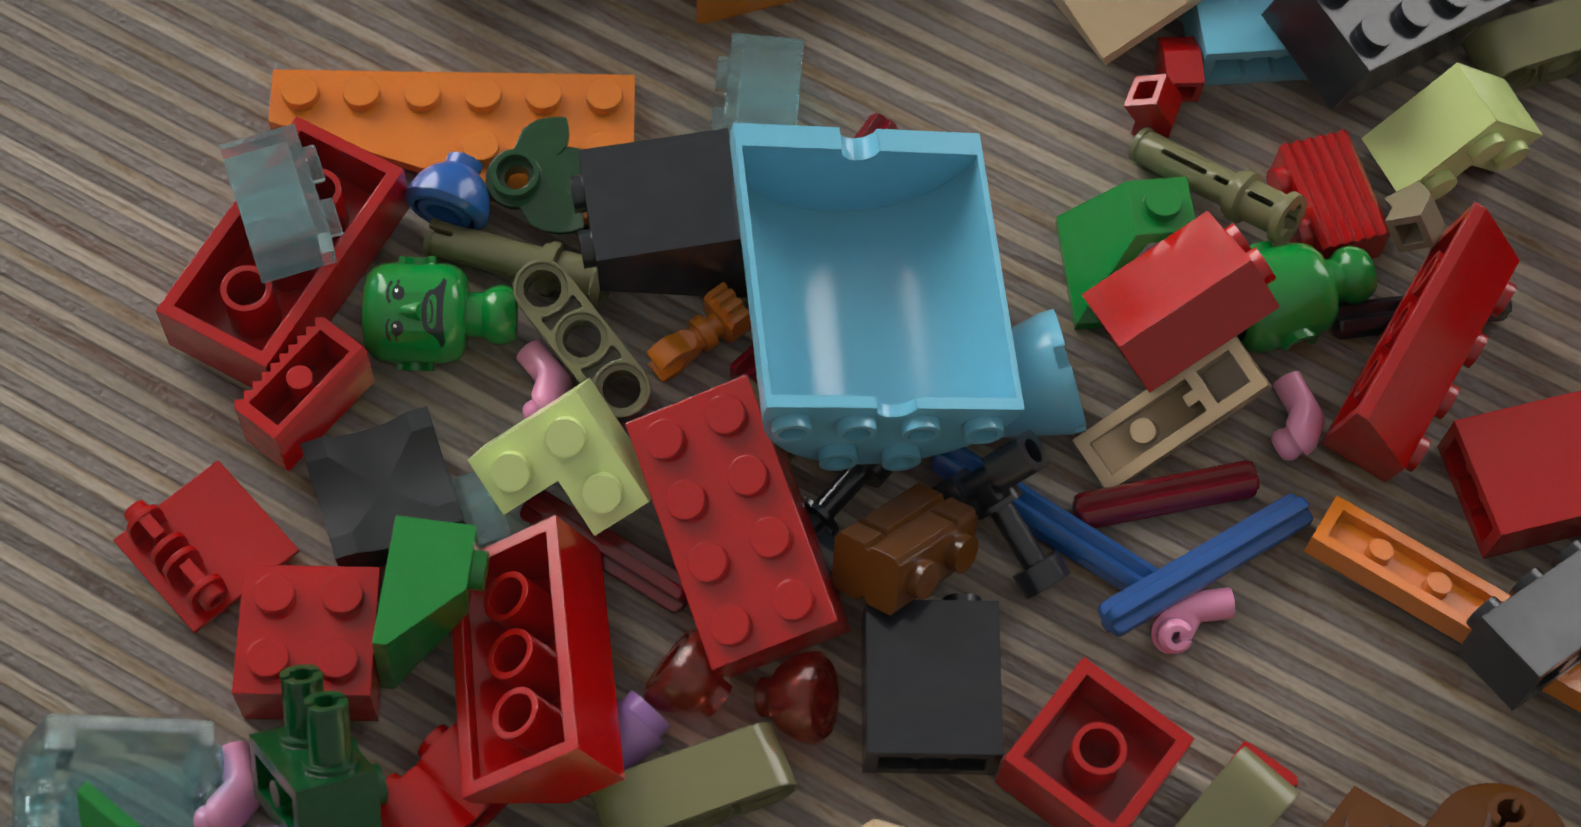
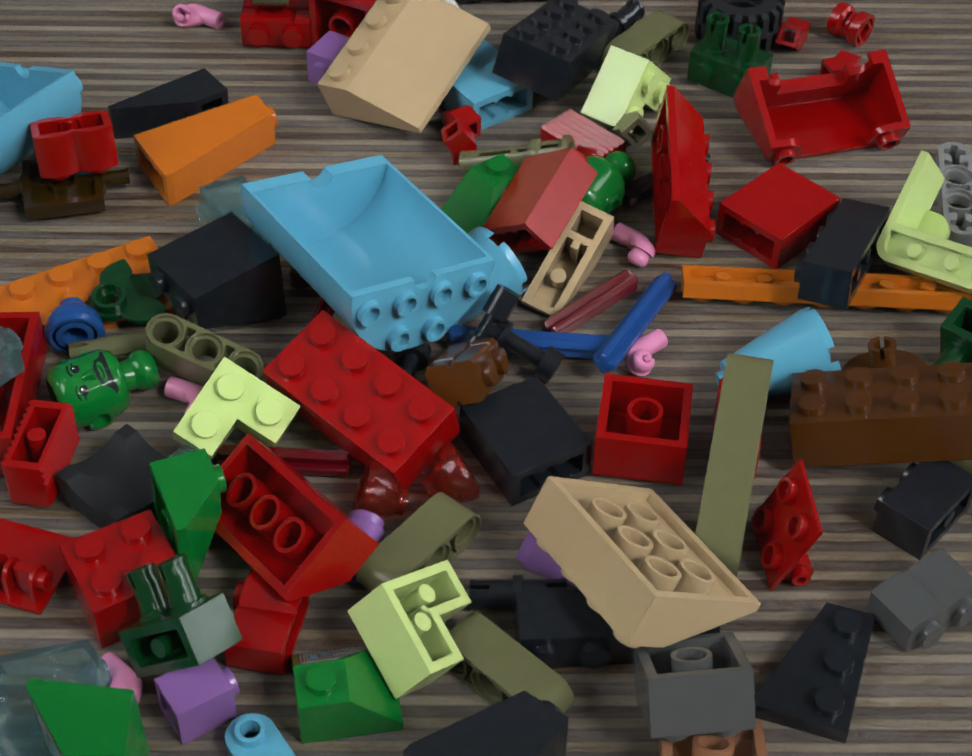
camera: 25 degrees left, 20 degrees down
orange piece [646,282,751,382] -> none
none -> medium azure cone [715,307,841,398]

